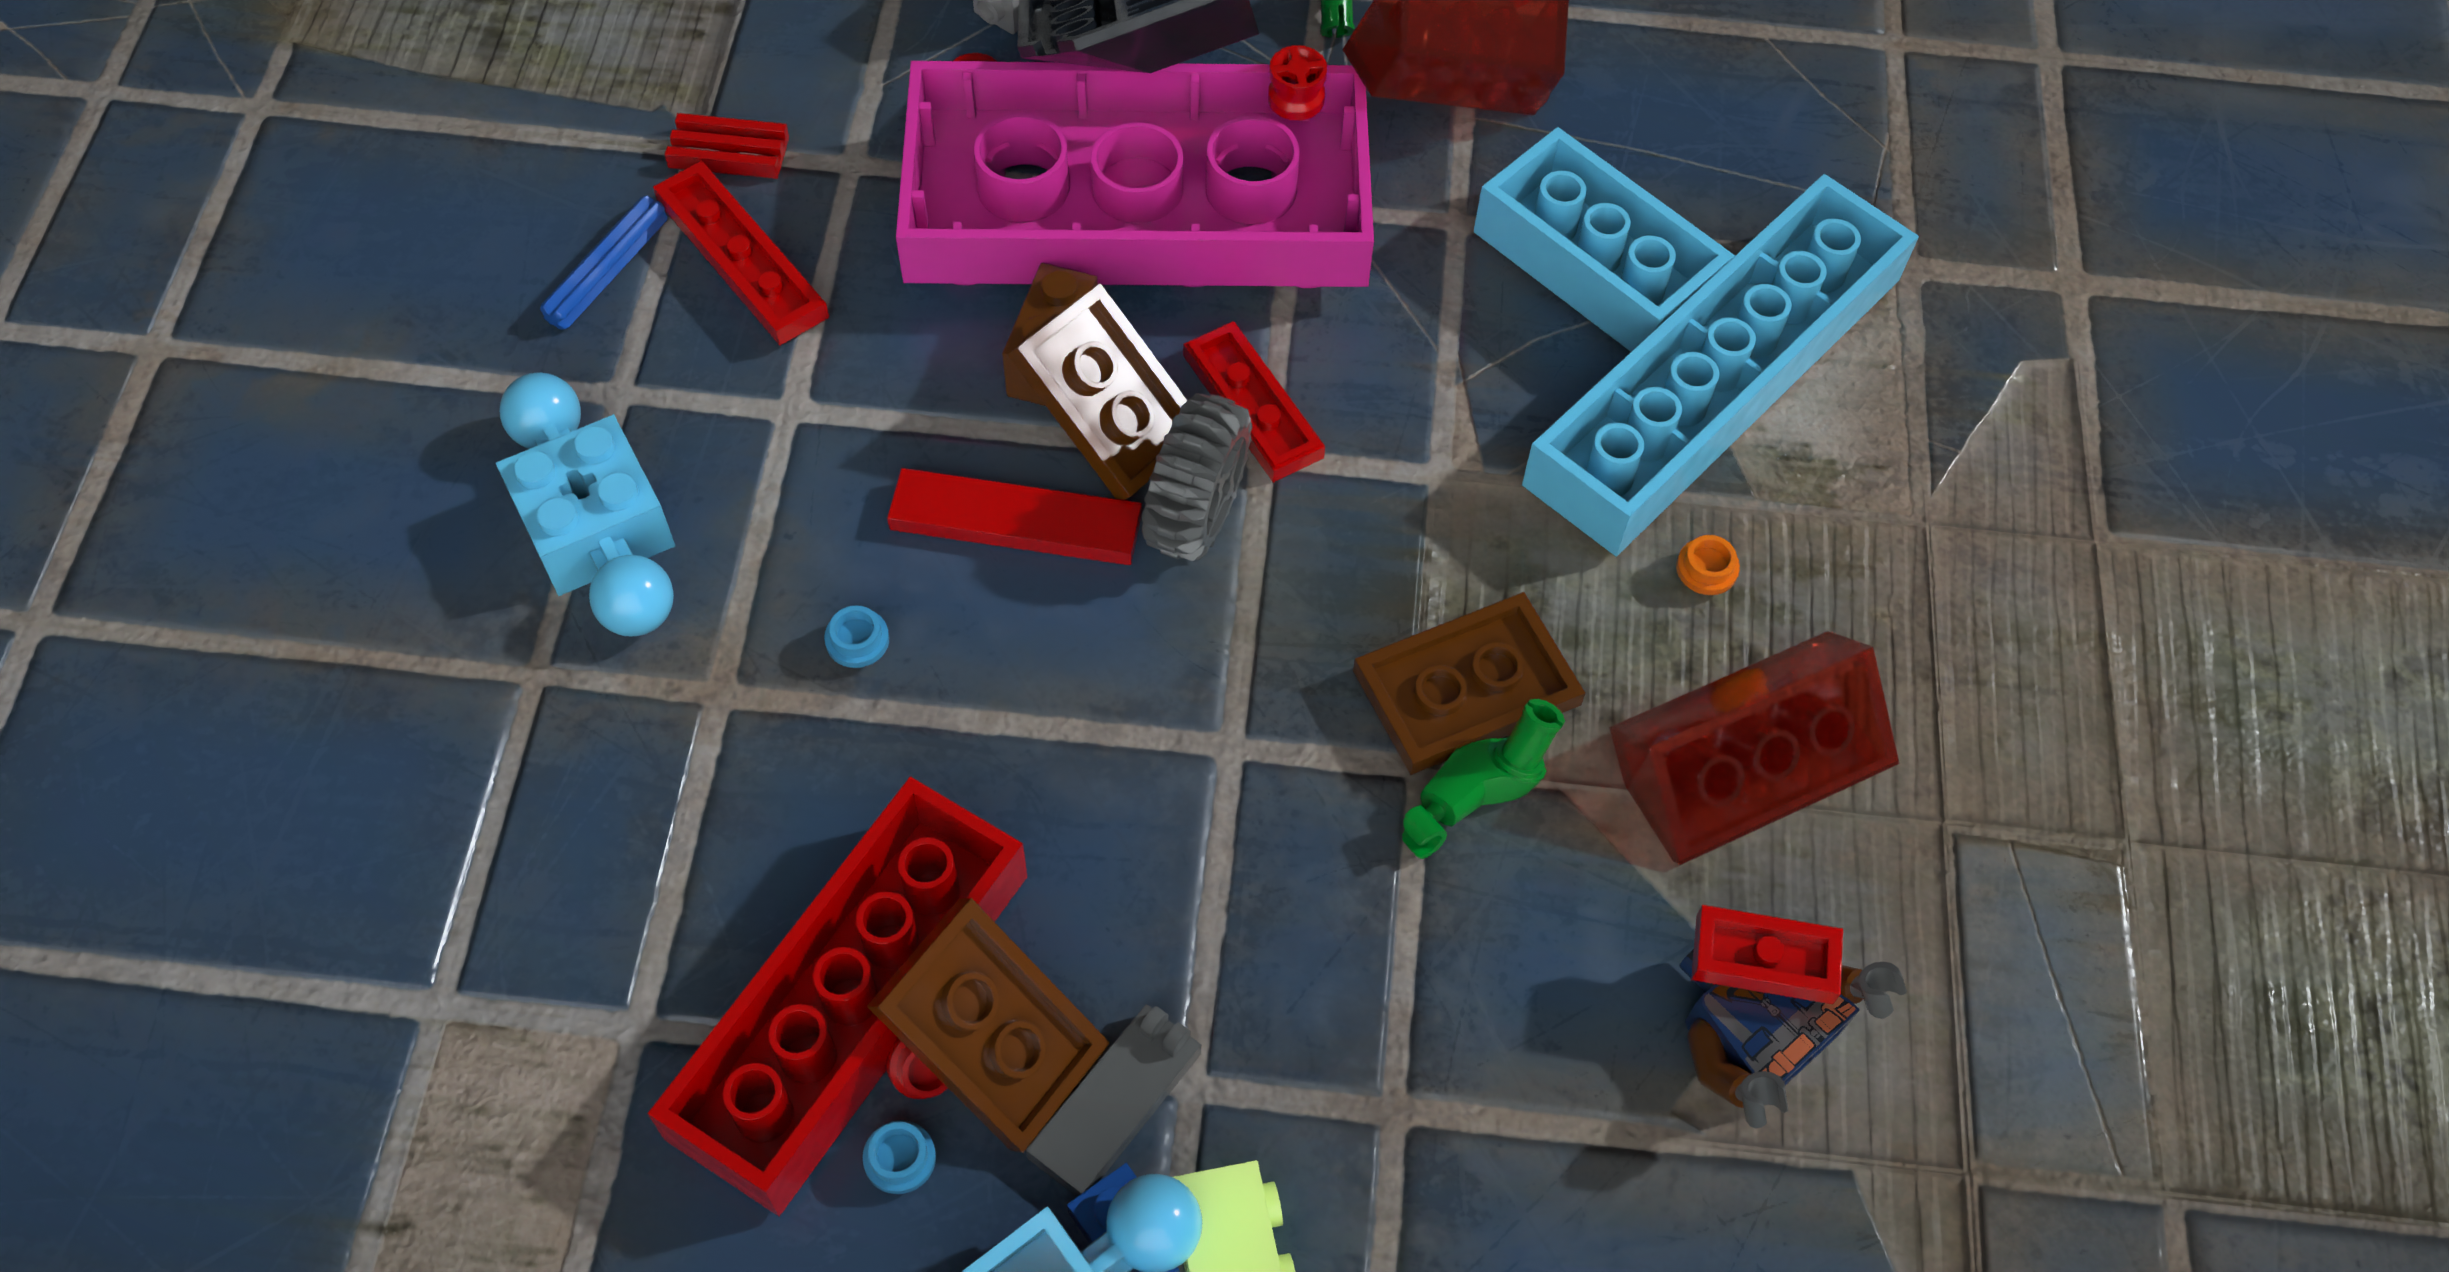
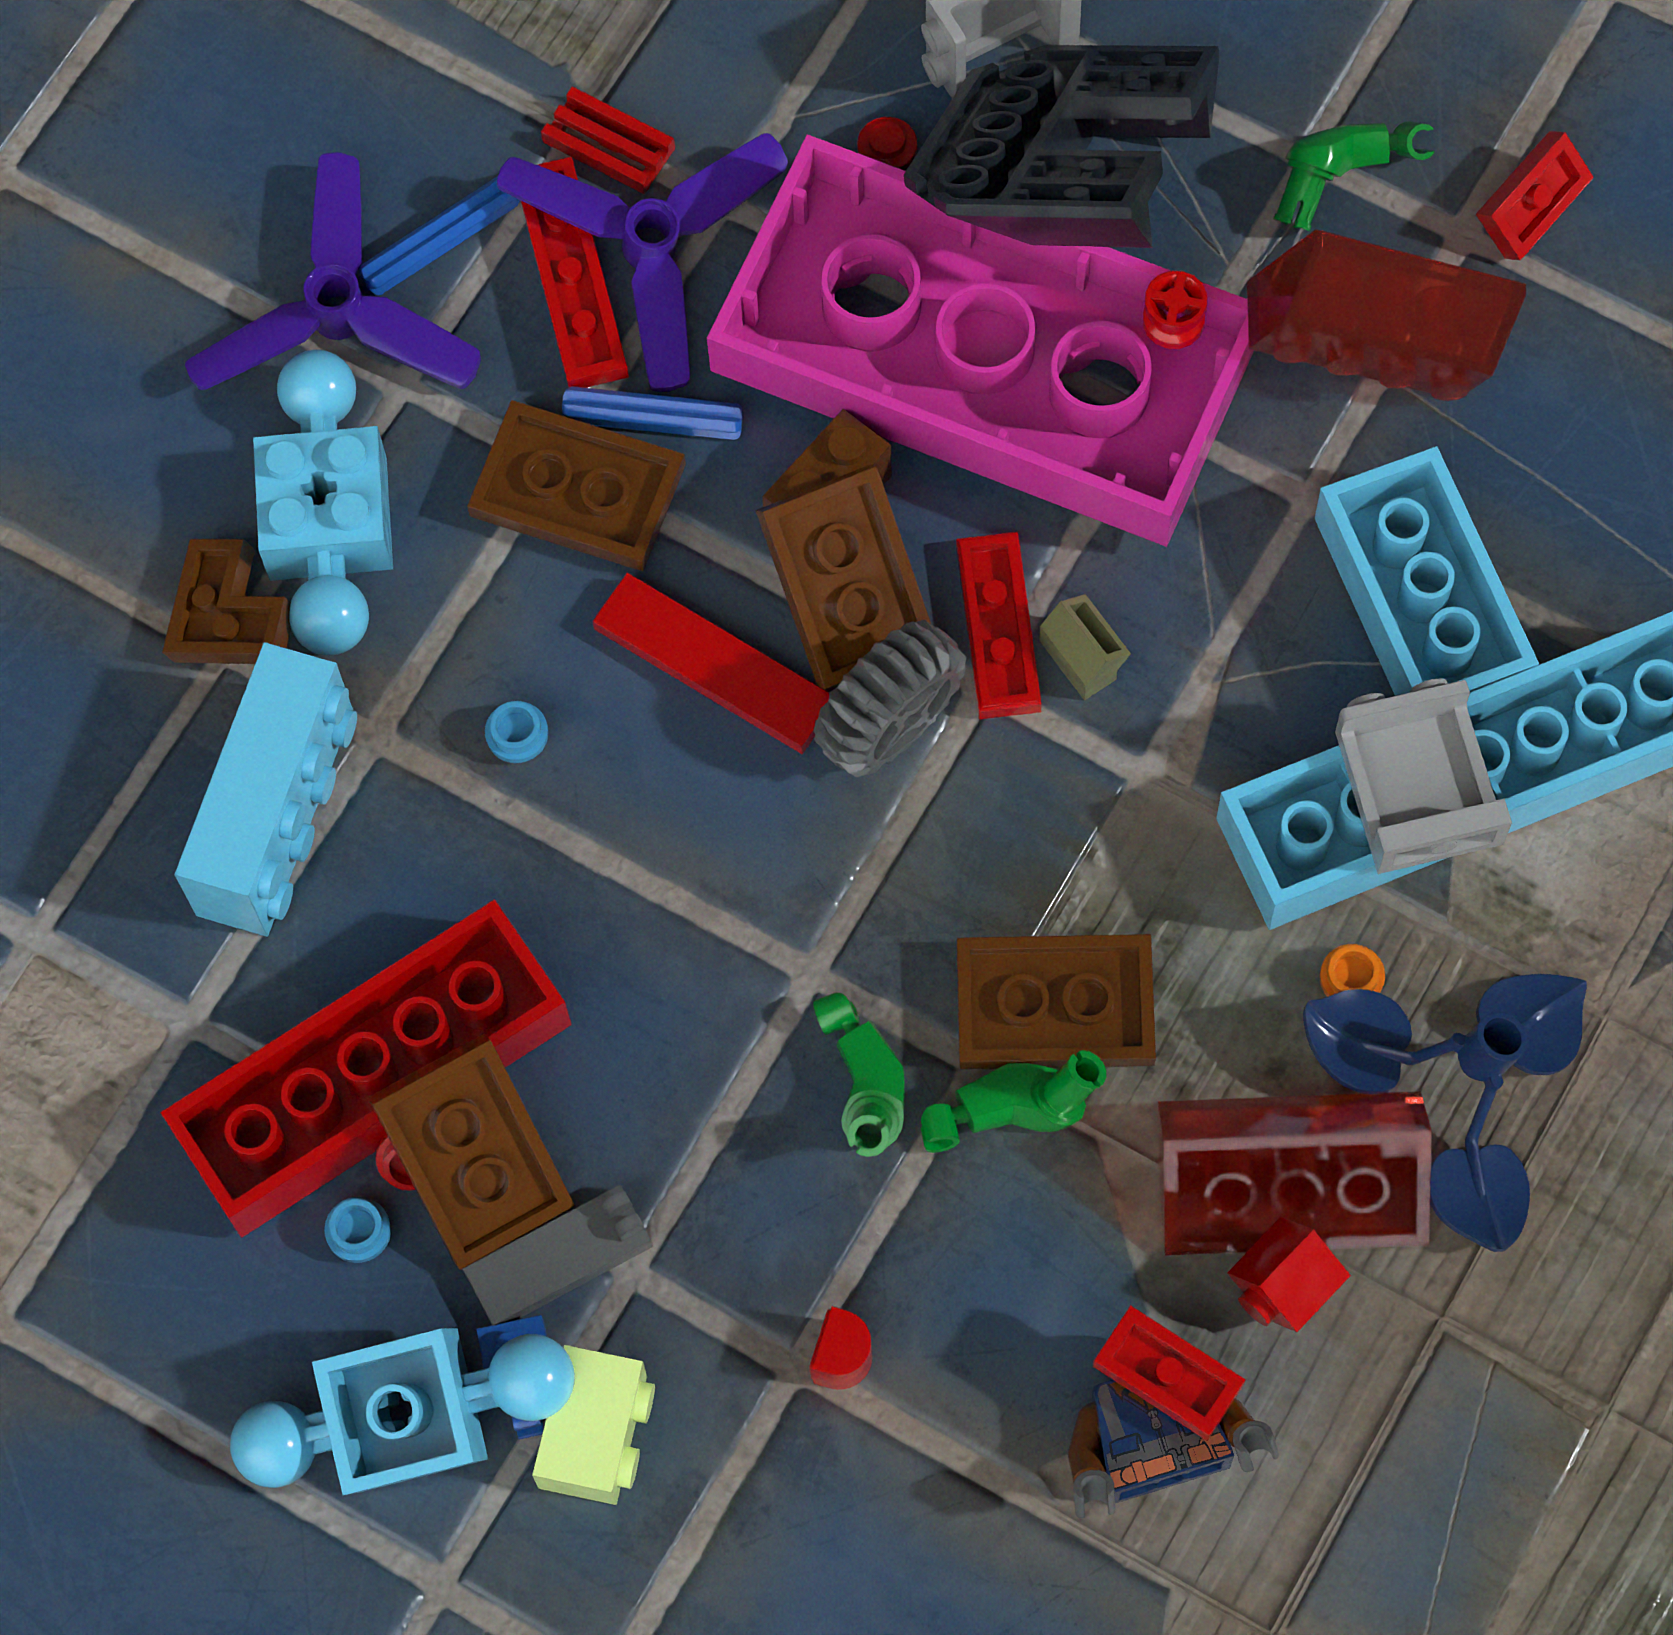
camera: 30 degrees right, 10 degrees up
none -> reddish brown plate [162,539,291,664]
none -> medium azure brick [174,642,357,937]
none -> dark purple piece [185,152,481,390]
none -> reddish brown plate [467,400,686,571]
none -> dark purple piece [497,133,788,392]
none -> blue axle [562,386,744,440]
none -> red brick [809,1306,872,1390]
none -> green arm [813,992,905,1157]
none -> olive piece [1039,594,1131,701]
none -> red brick [1227,1217,1351,1332]
none -> dark blue plant [1303,974,1587,1252]
none -> light grey panel [1335,678,1512,874]

